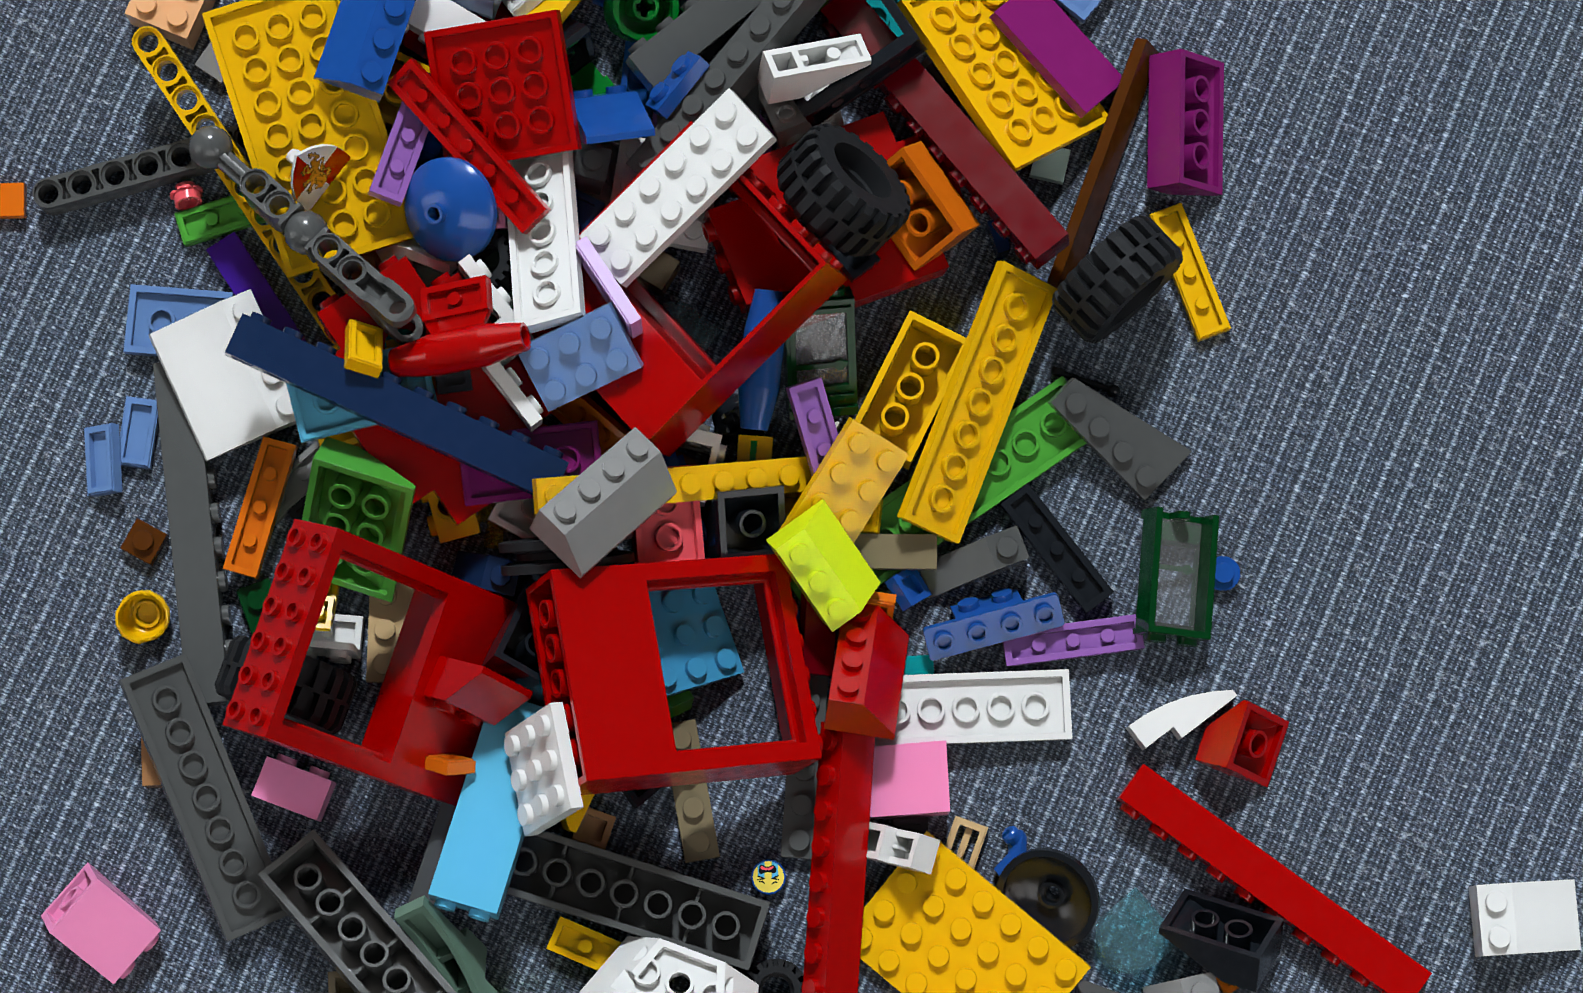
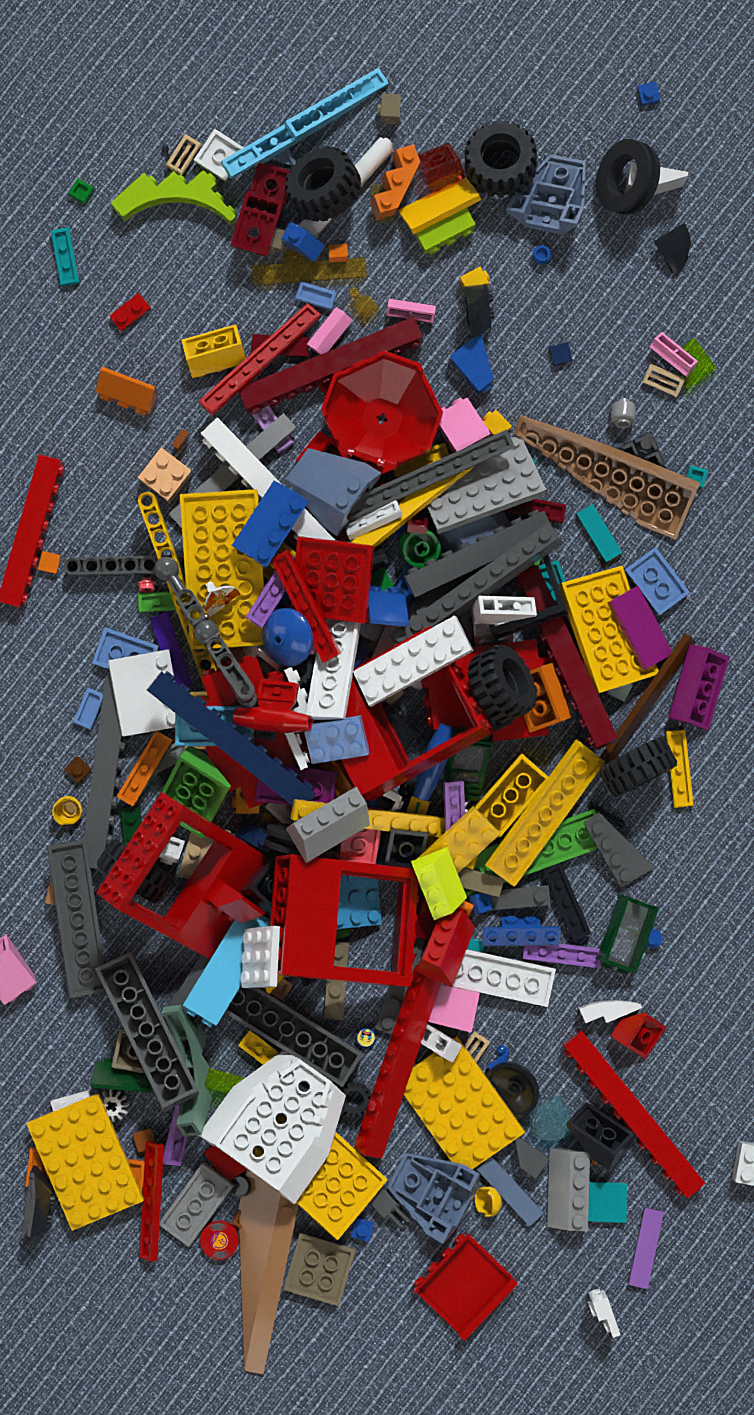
camera: 15 degrees right, 5 degrees up
medium blue tile [84,423,122,497] -> none
bright pink brick [251,753,336,822] -> none
yellow tile [344,319,383,378] -> none
orange tile [425,753,476,775] -> none
tile [575,236,643,339] -> none
blue plate [645,51,710,119] -> none

